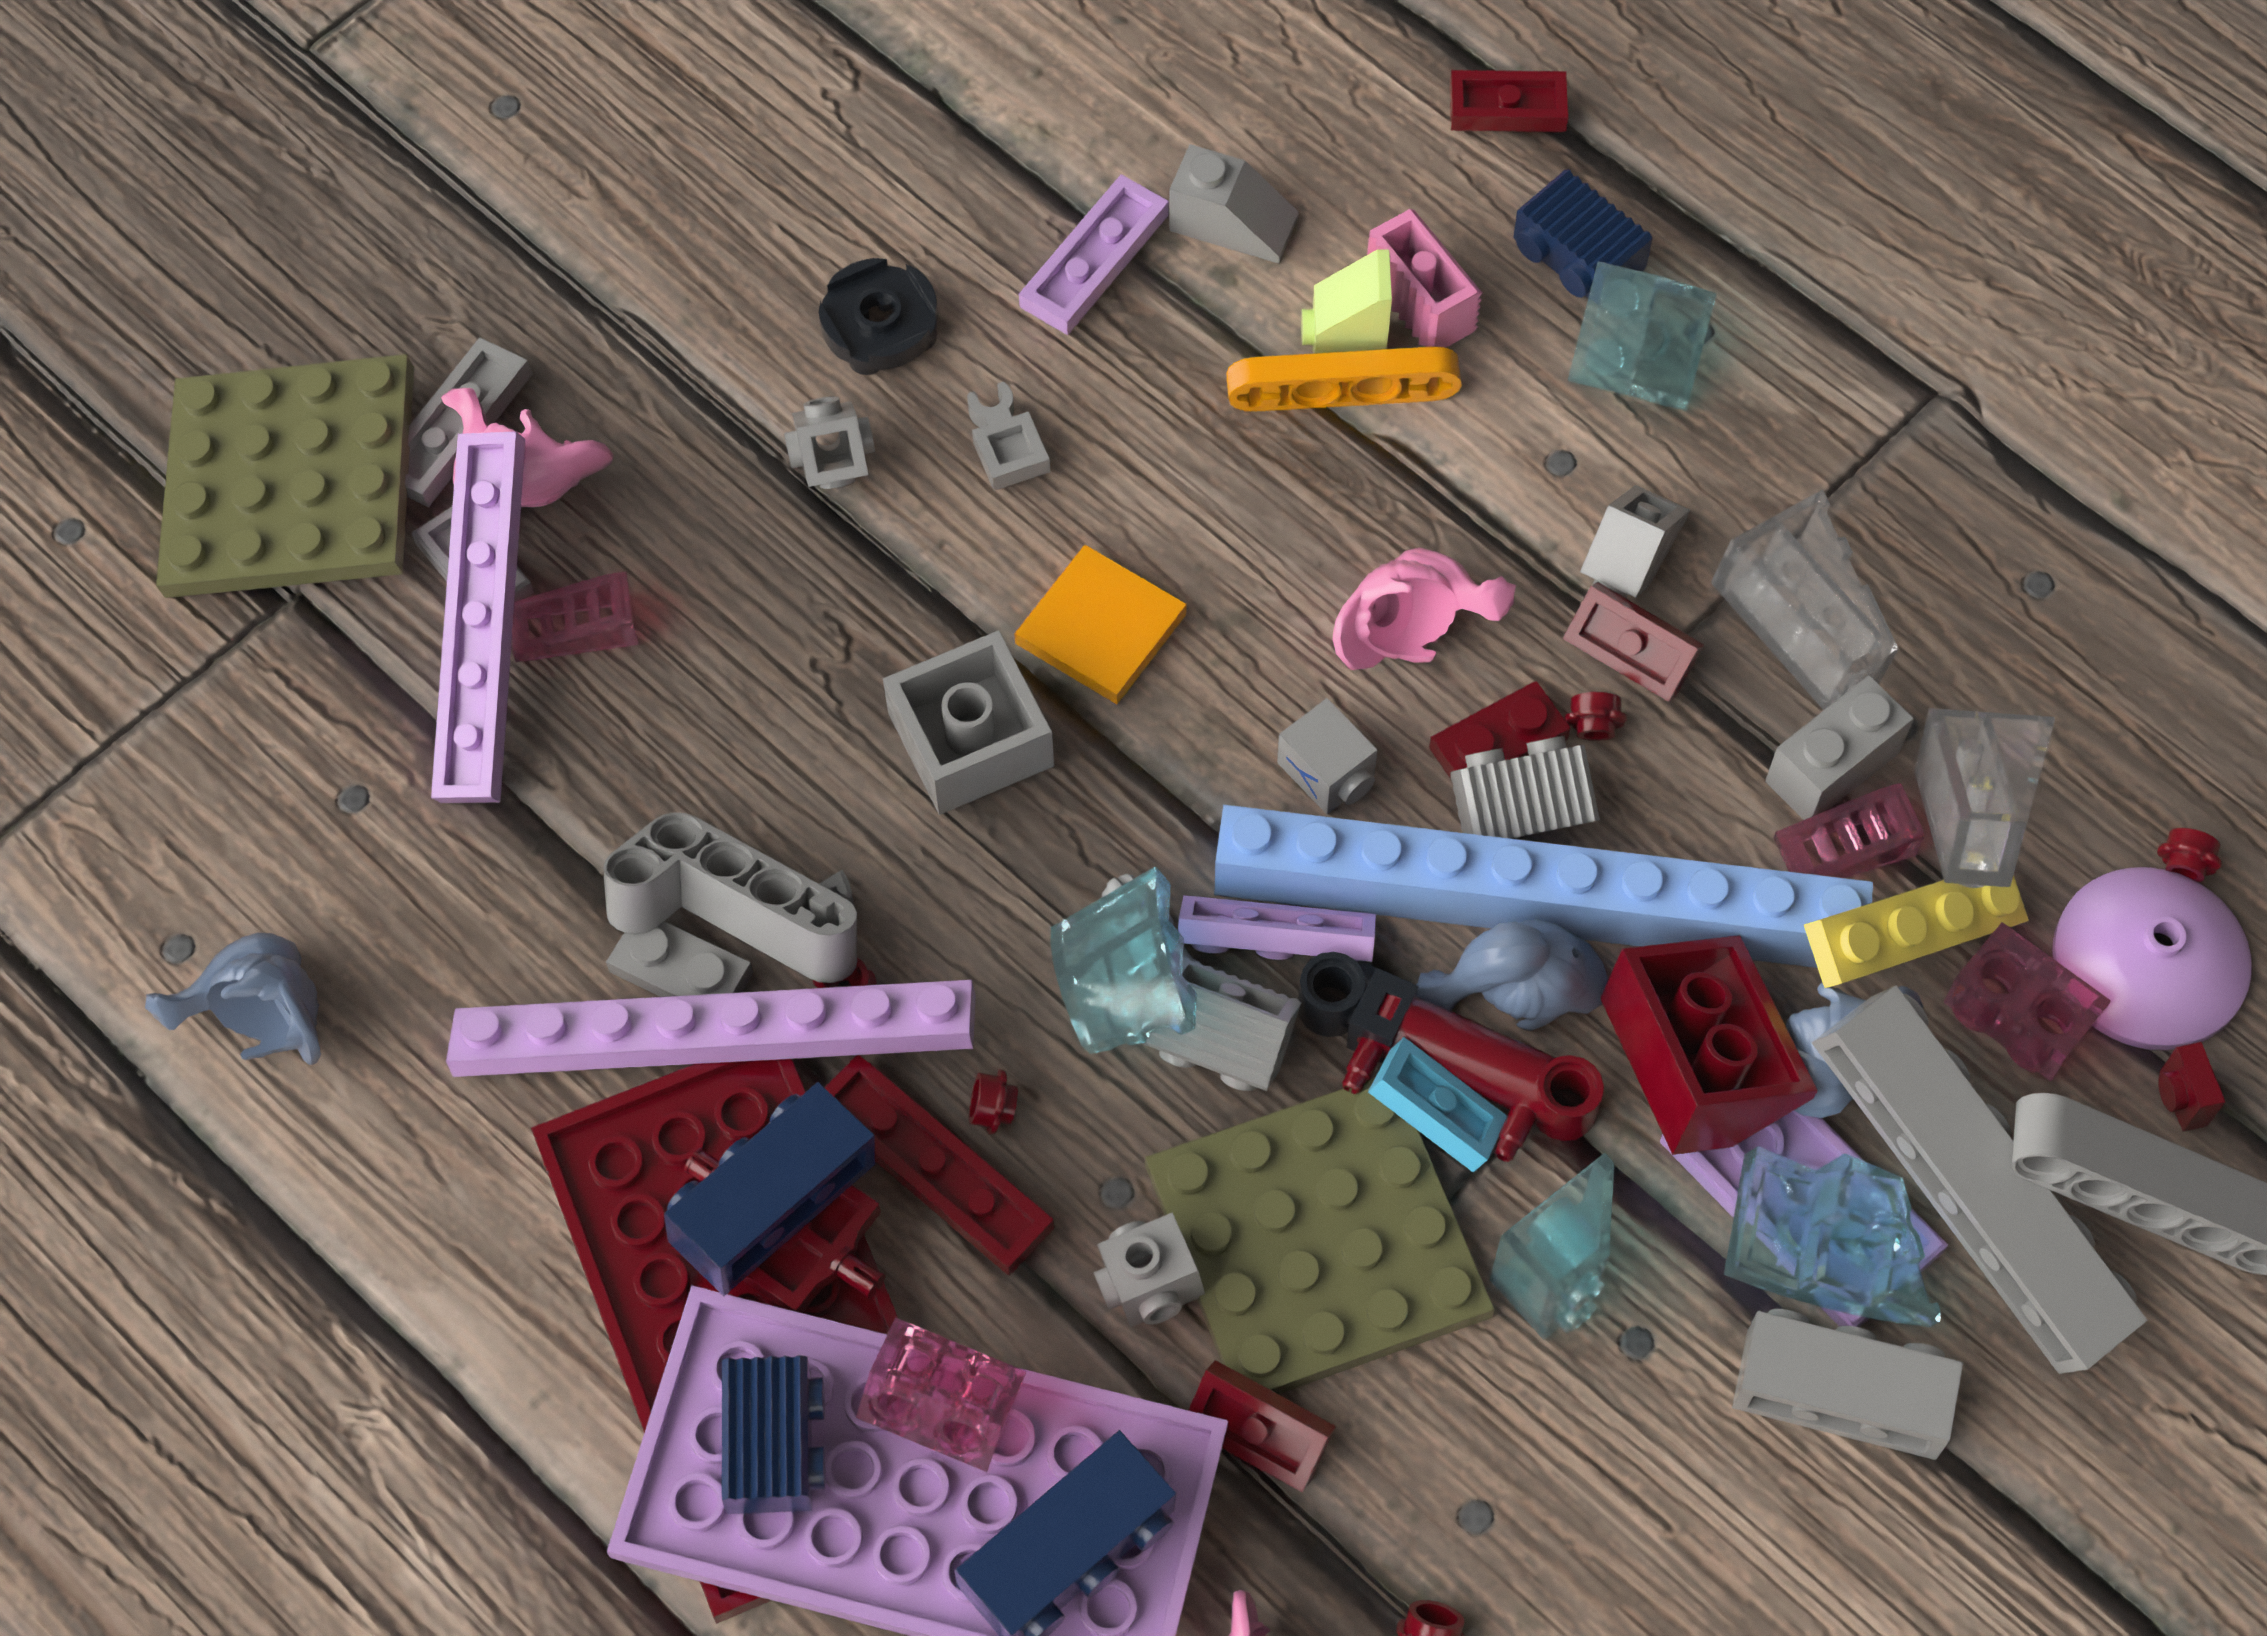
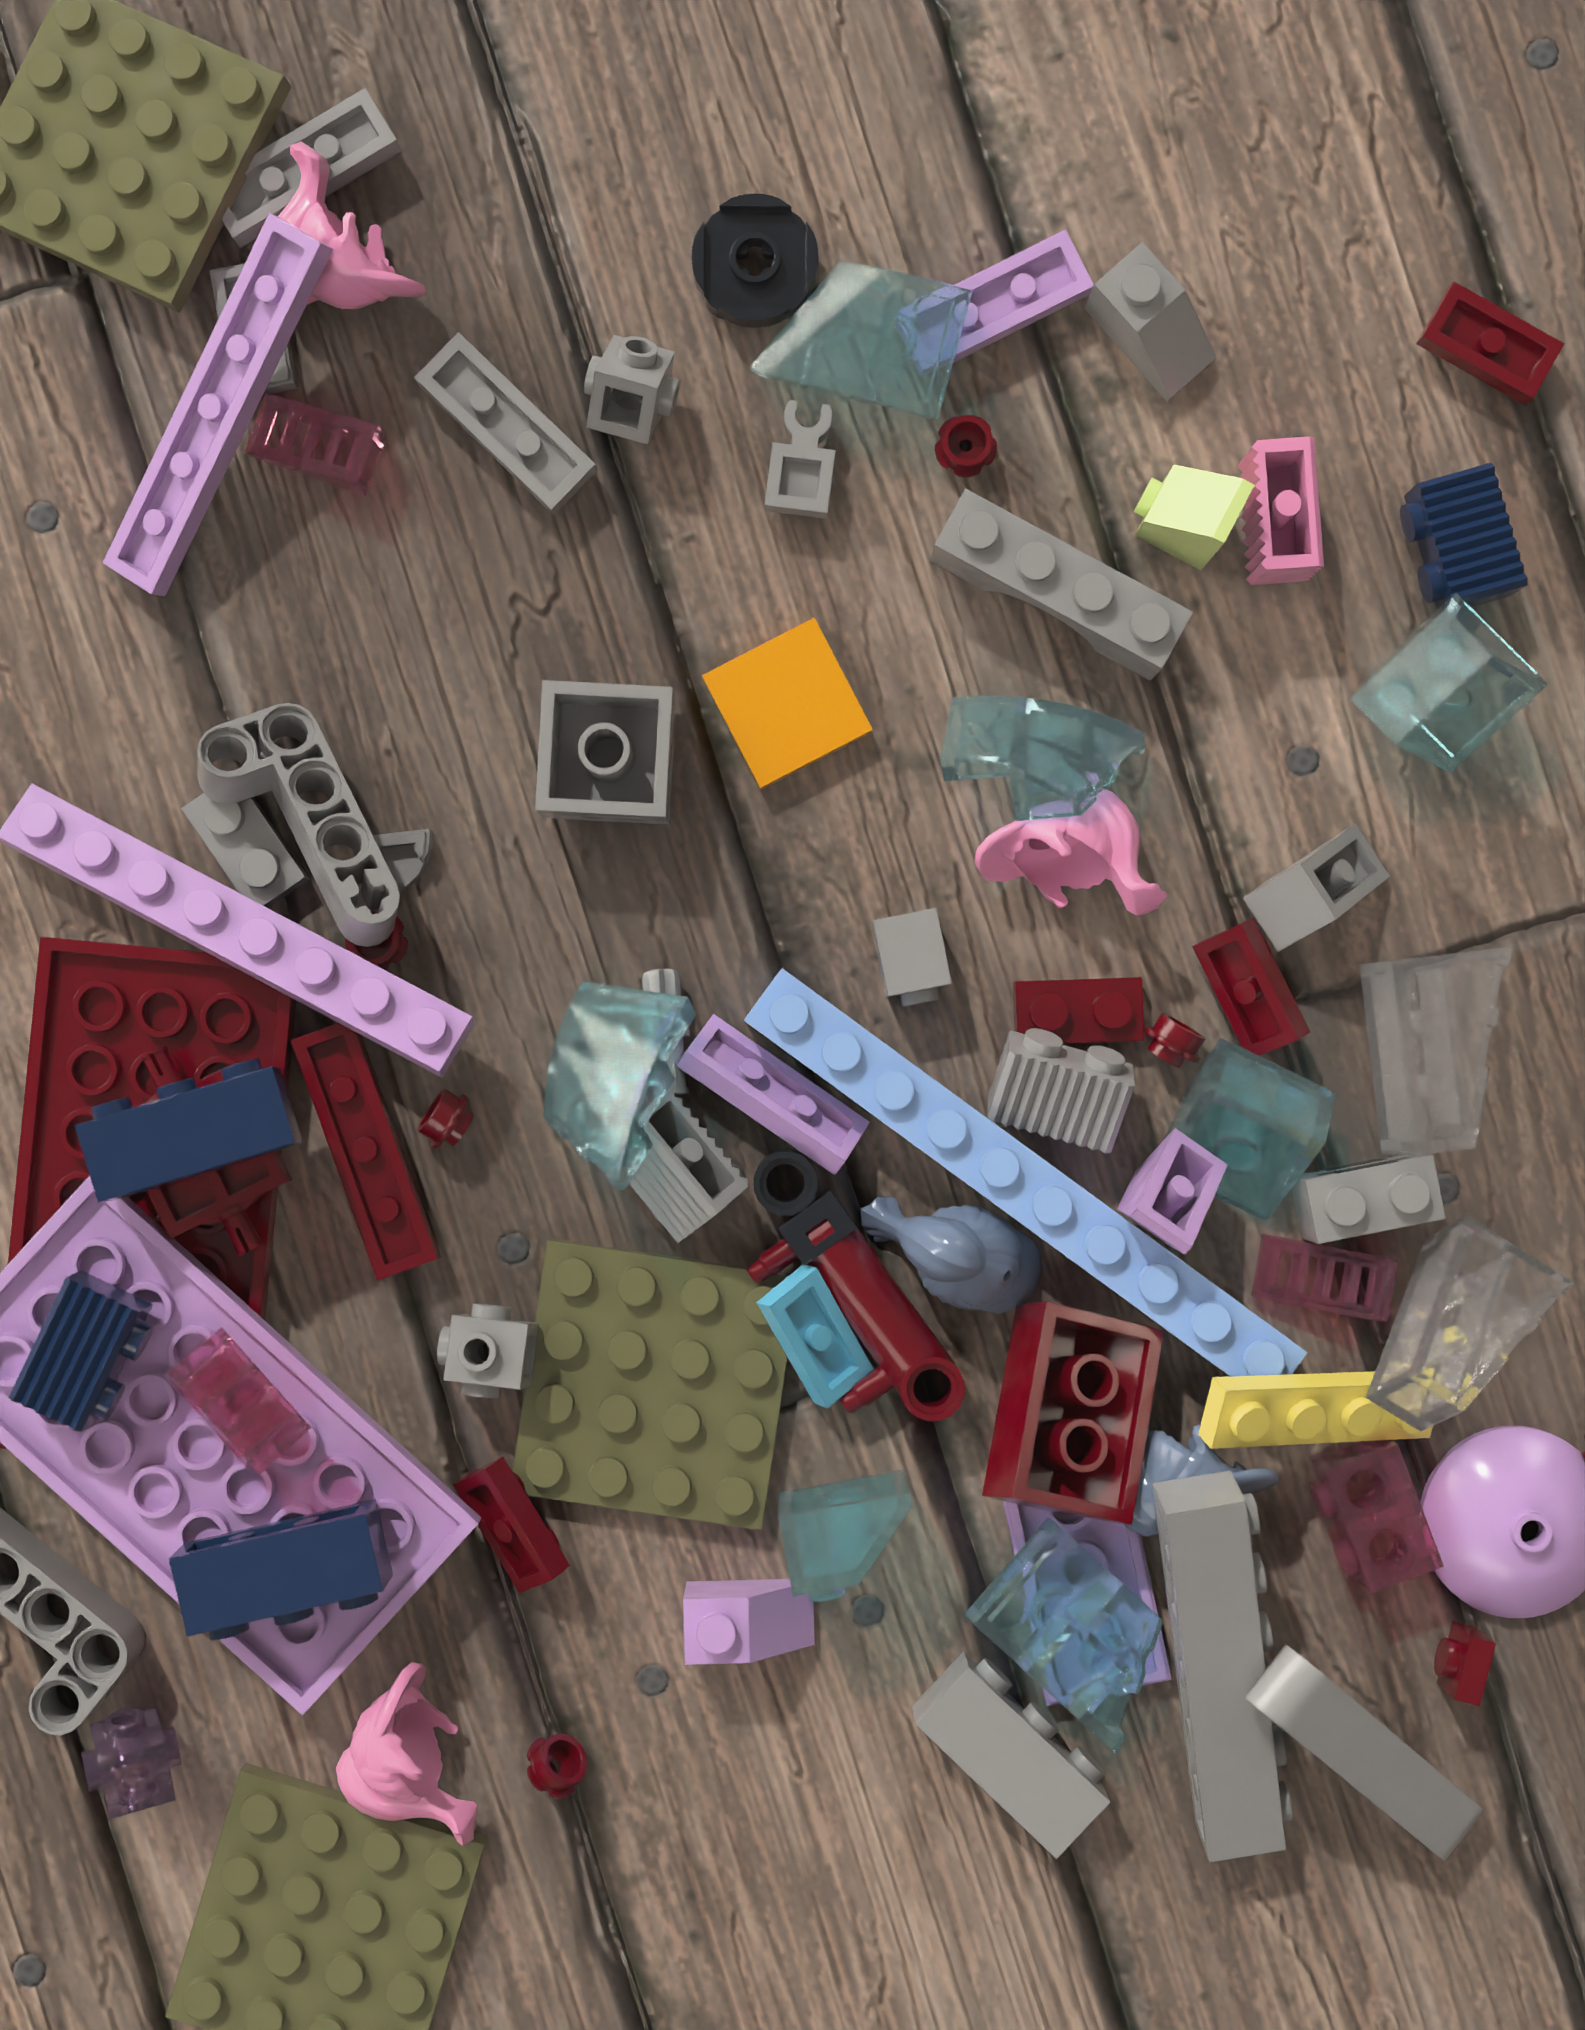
camera: 25 degrees right, 25 degrees up
light orange beam [1226,347,1462,412] -> none
none -> light grey plate [414,332,598,515]
none -> lavender slope [683,1578,815,1665]
none -> clear light blue slope [750,261,972,420]
none -> light grey arch [930,488,1193,681]
none -> dark red plate [934,415,997,478]
none -> clear light blue slope [940,695,1146,821]
none -> lavender slope [1117,1128,1228,1254]
none -> clear light blue slope [1164,1037,1336,1221]

